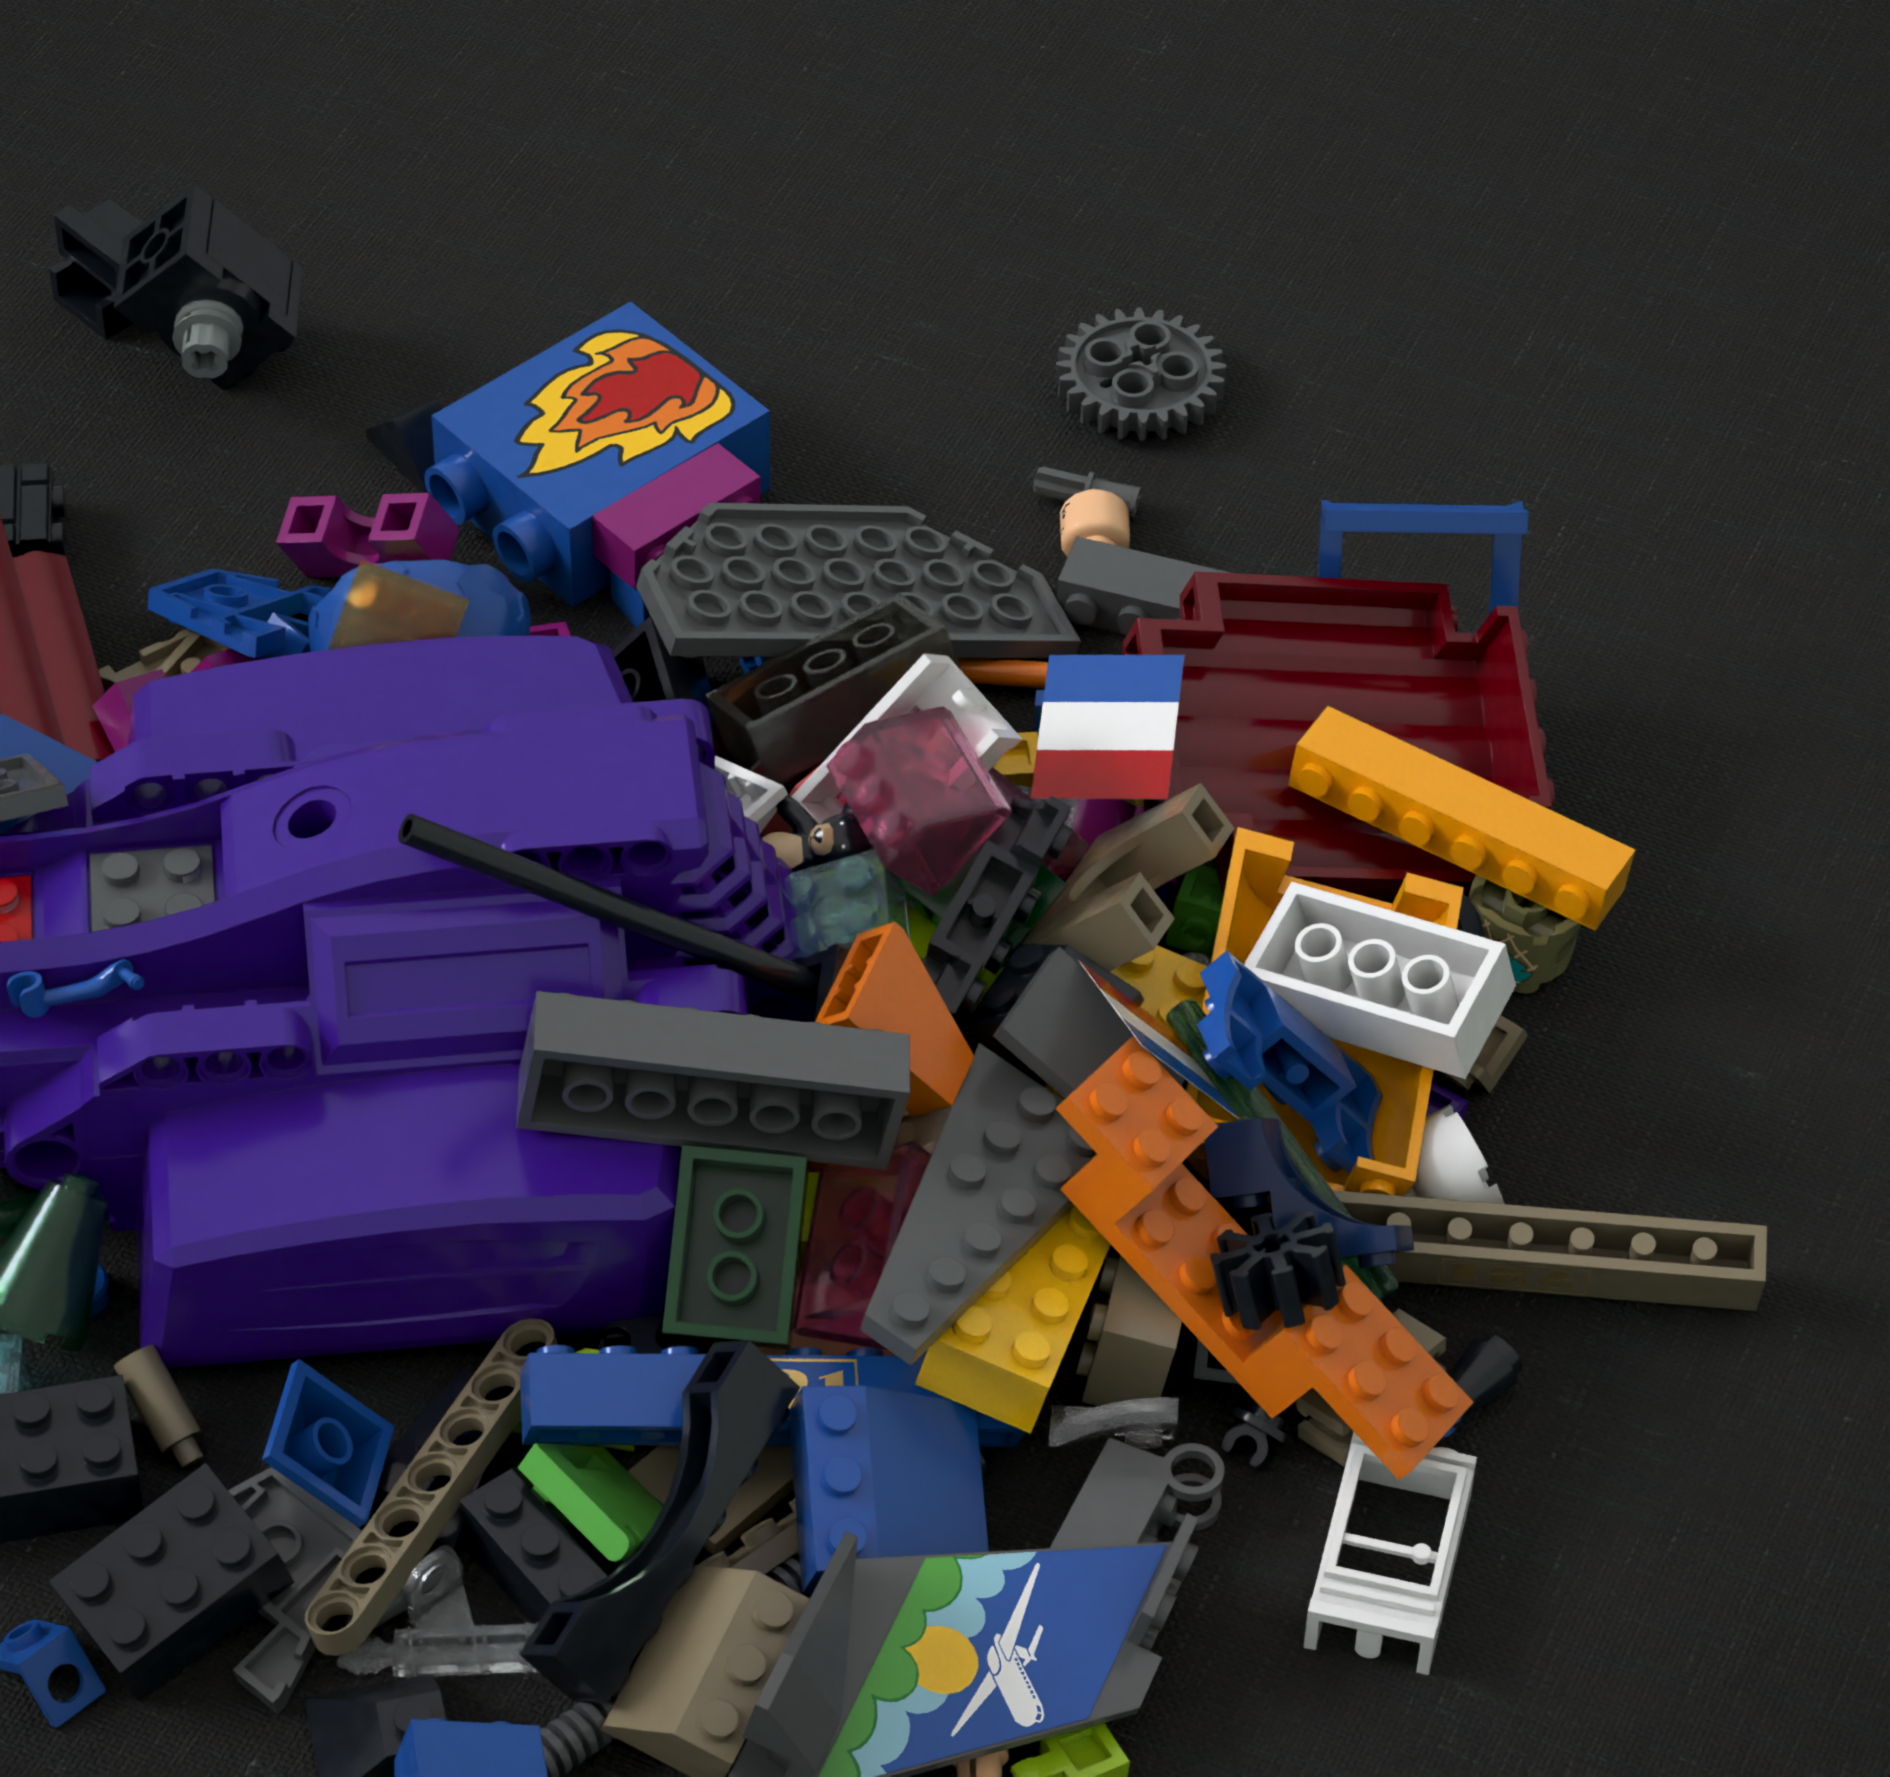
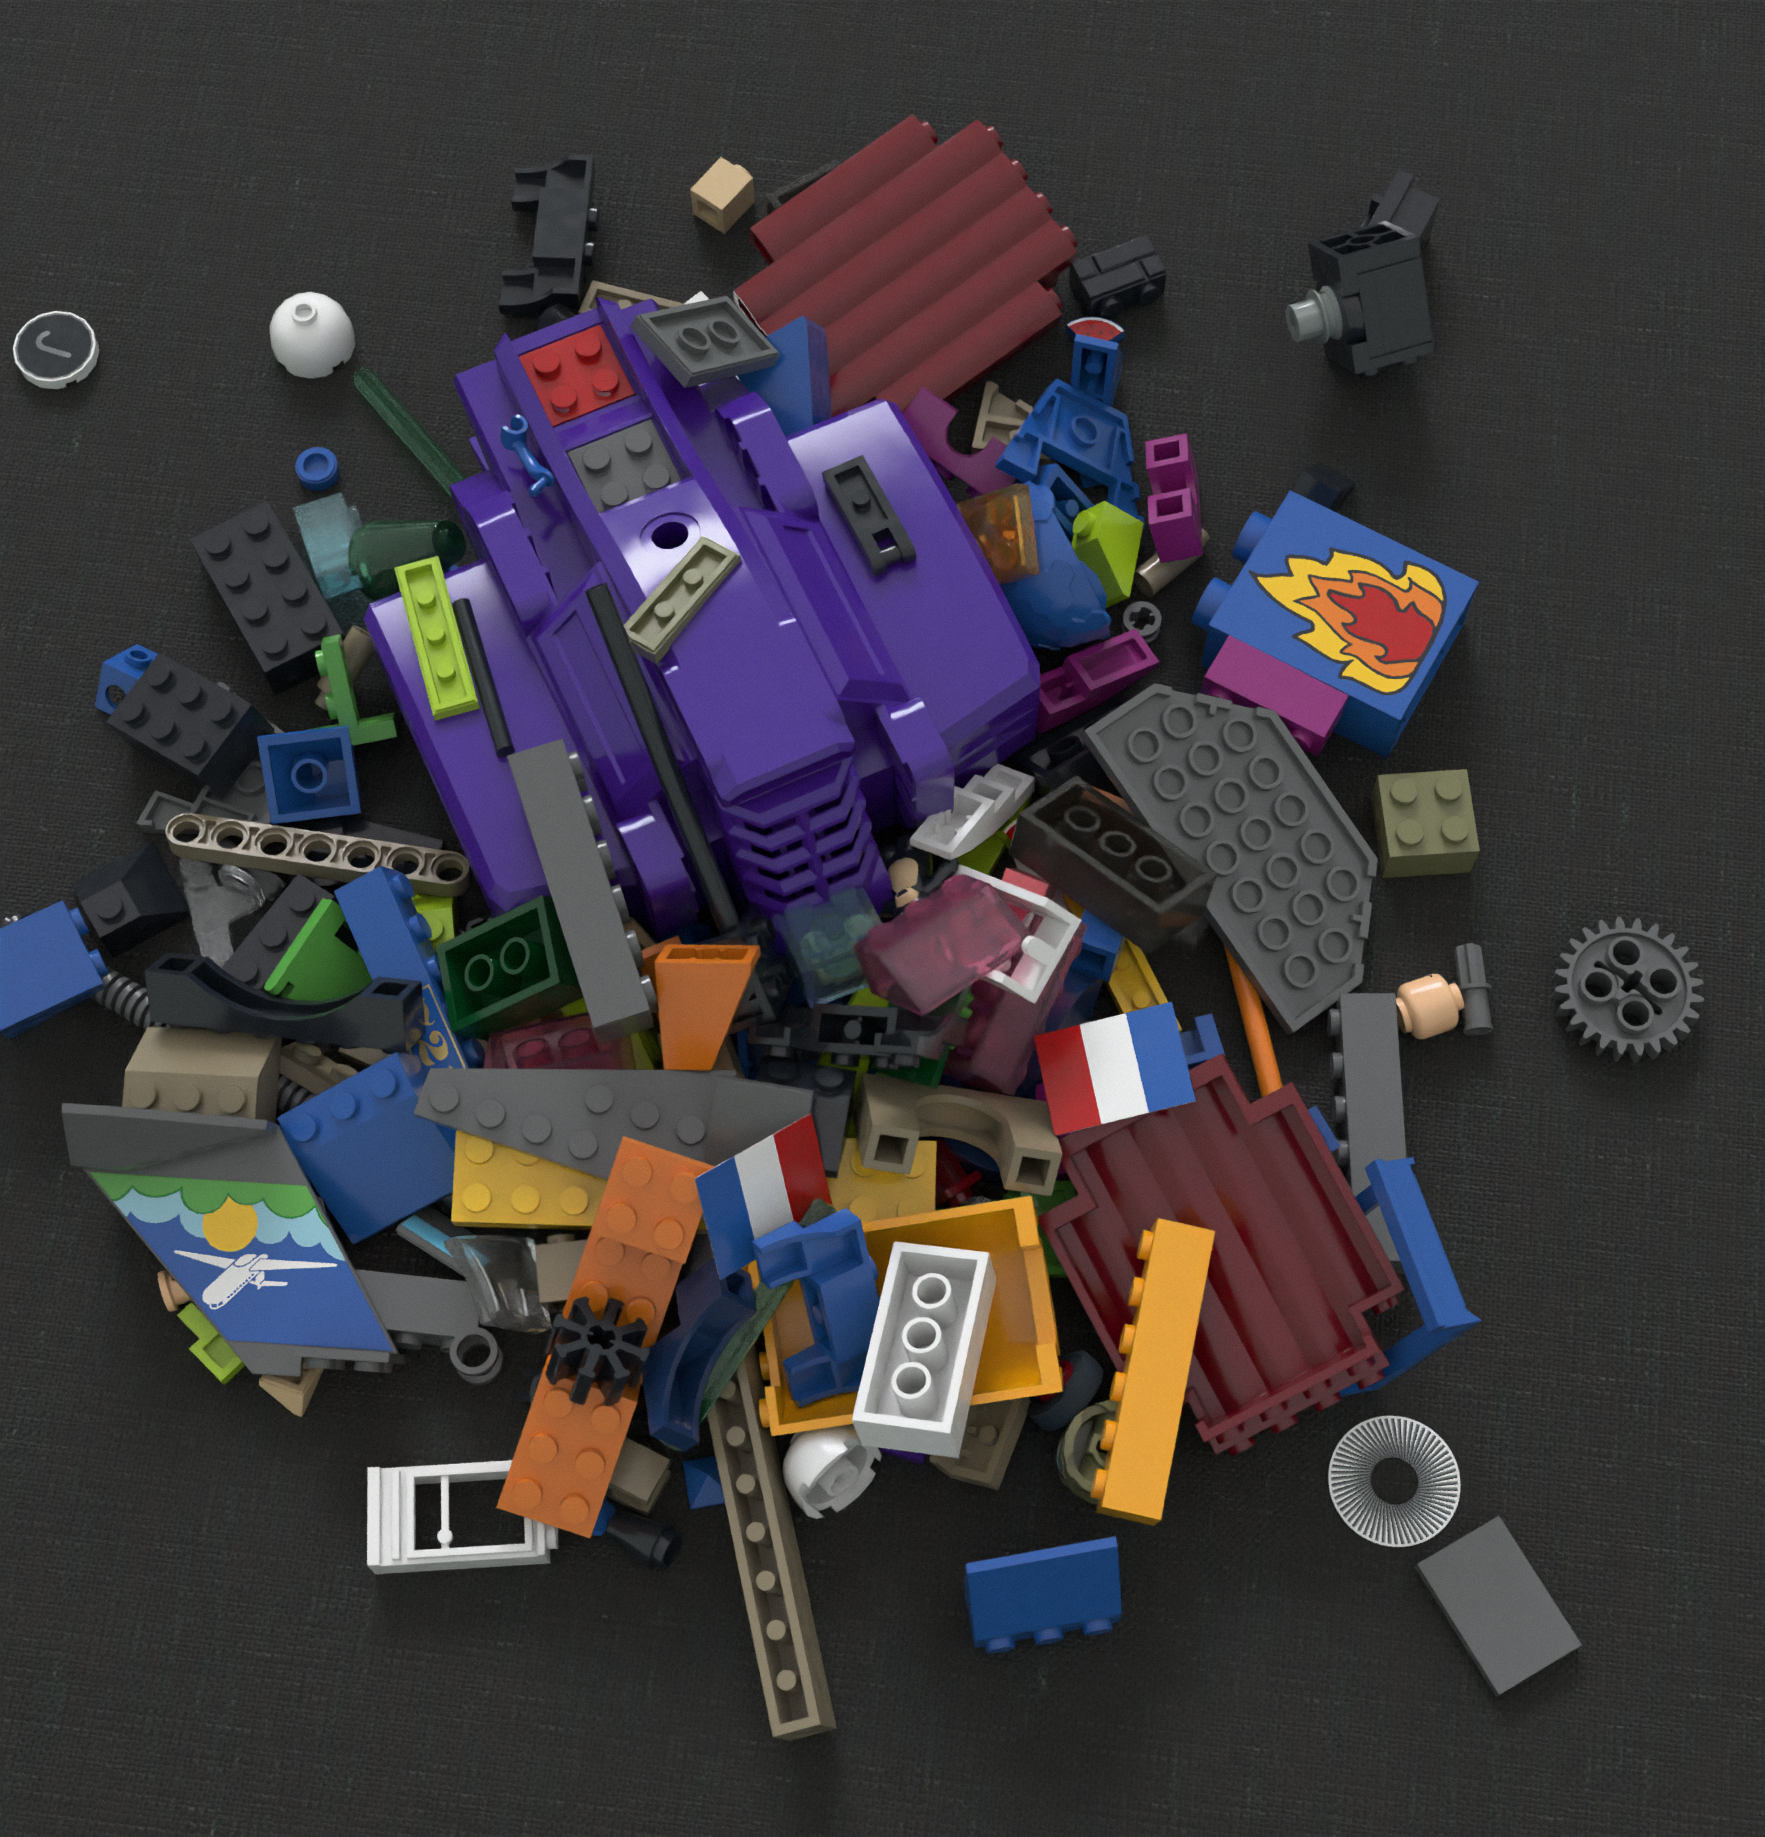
camera: 75 degrees right, 20 degrees up
none -> tan slope [259,1358,324,1417]
none -> bright green bracket [308,634,399,746]
none -> lime tile [394,556,480,721]
none -> dark grey slope [396,1206,502,1283]
none -> black bar [452,598,515,757]
none -> olive tile [624,535,741,664]
none -> blue slope [683,1456,725,1510]
none -> black plate [822,455,917,577]
none -> blue slope [963,1536,1122,1654]
none -> red tile [1066,316,1125,343]
none -> blue slope [1070,334,1123,407]
none -> sticker [1328,1416,1461,1547]
none -> olive brick [1370,769,1480,878]
none -> dark grey tile [1415,1516,1582,1697]

